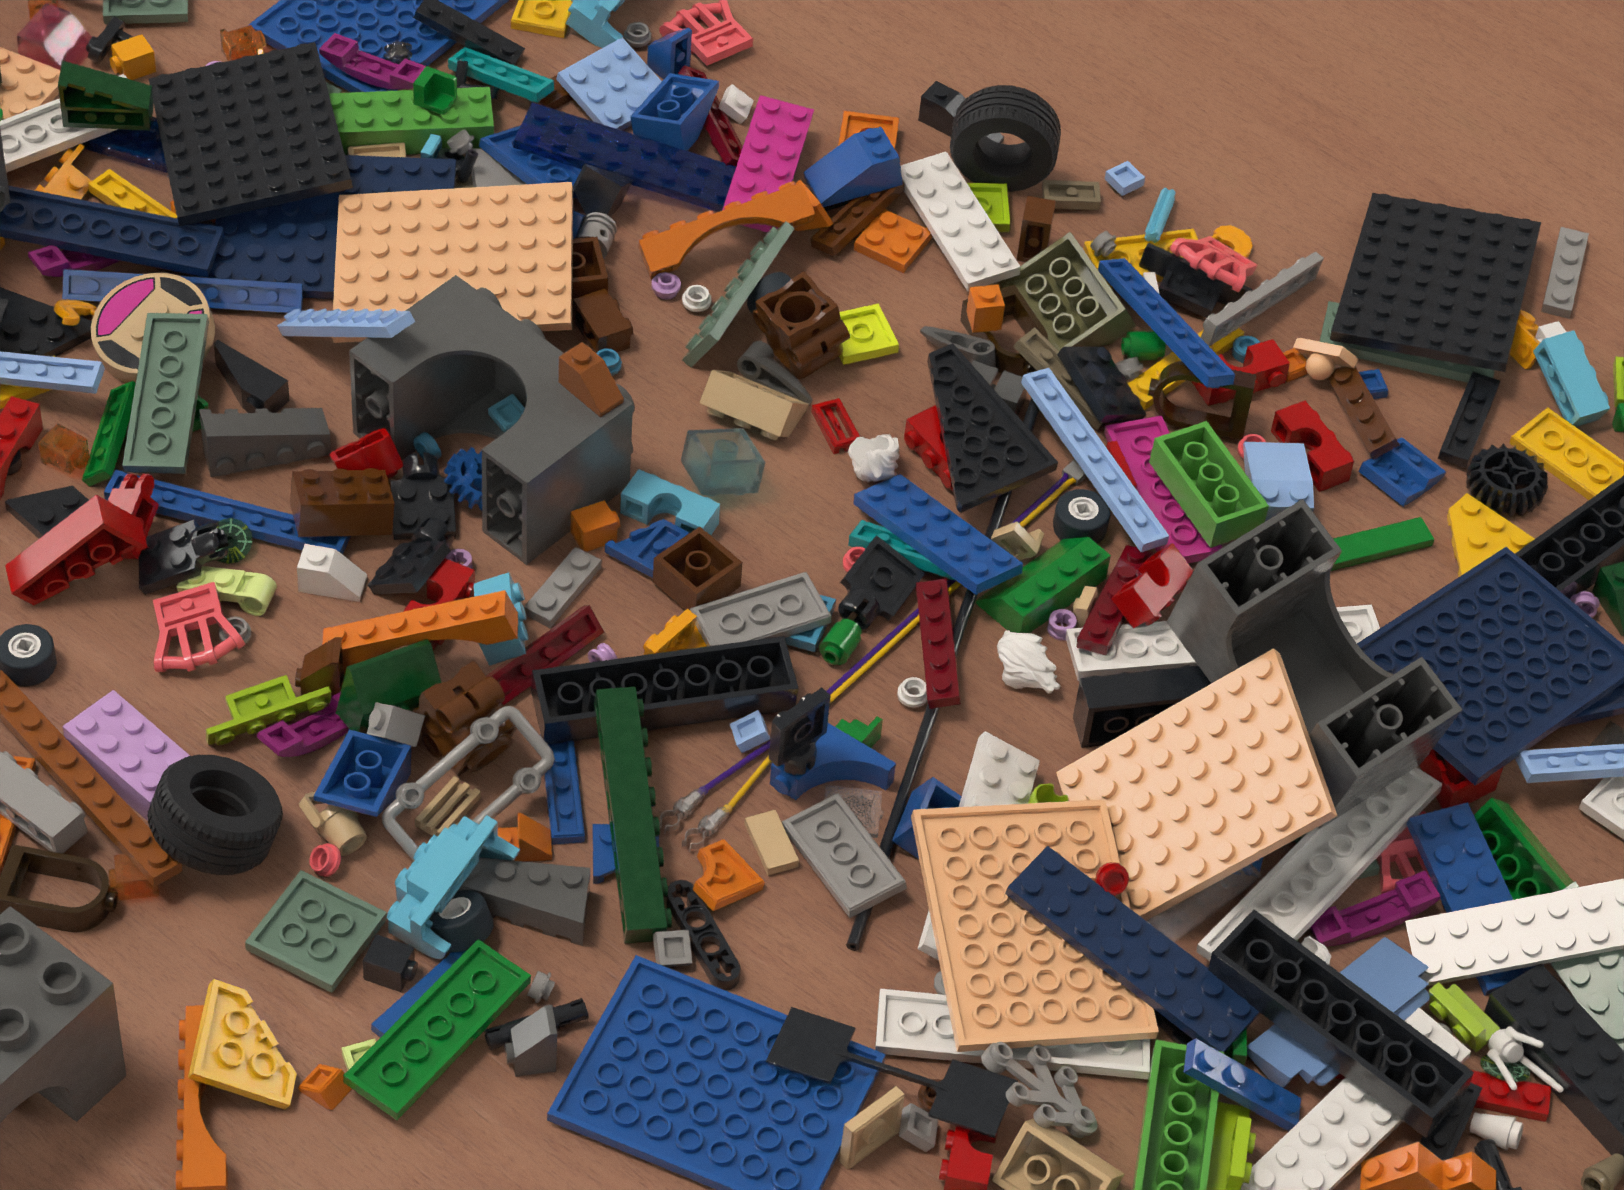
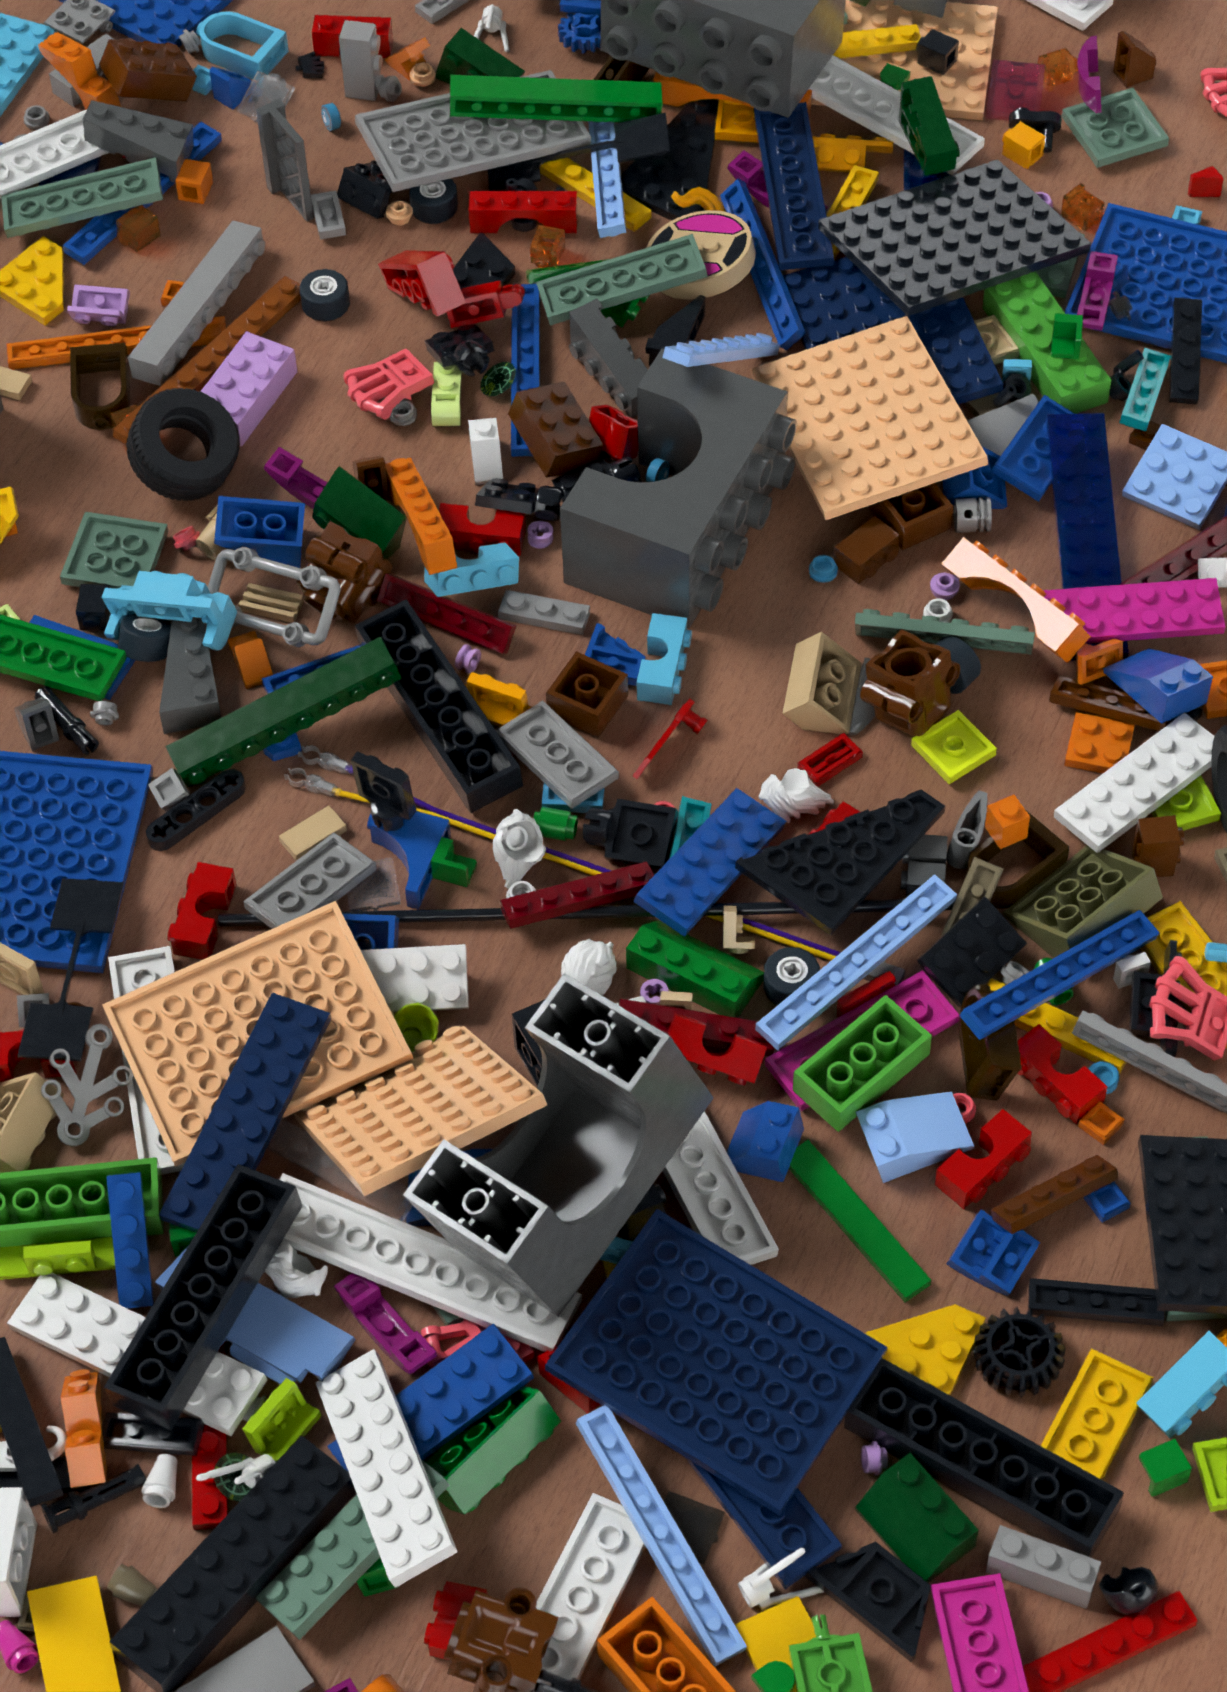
camera: 80 degrees right, 5 degrees up
lime bracket [206,675,332,745] -> none
light grey brick [367,703,425,747] -> none
light grey plate [447,130,474,155] -> none
dark orange slope [558,342,624,417] -> none
orange brick [570,500,620,552] -> none
black slope [573,164,633,217] -> none
blue slope [630,73,720,154] -> none
clear light blue brick [681,428,766,496] -> none
orange tile [693,839,765,911] -> none
light blue plate [730,710,770,753] -> none
light grey plate [1090,231,1117,257] -> none
red plate [1095,862,1129,896] -> none
light nougat tile [1293,338,1358,380] -> none
none -> red arch [167,862,237,960]
none -> white hair [493,809,546,888]
none -> red brick [633,698,708,779]

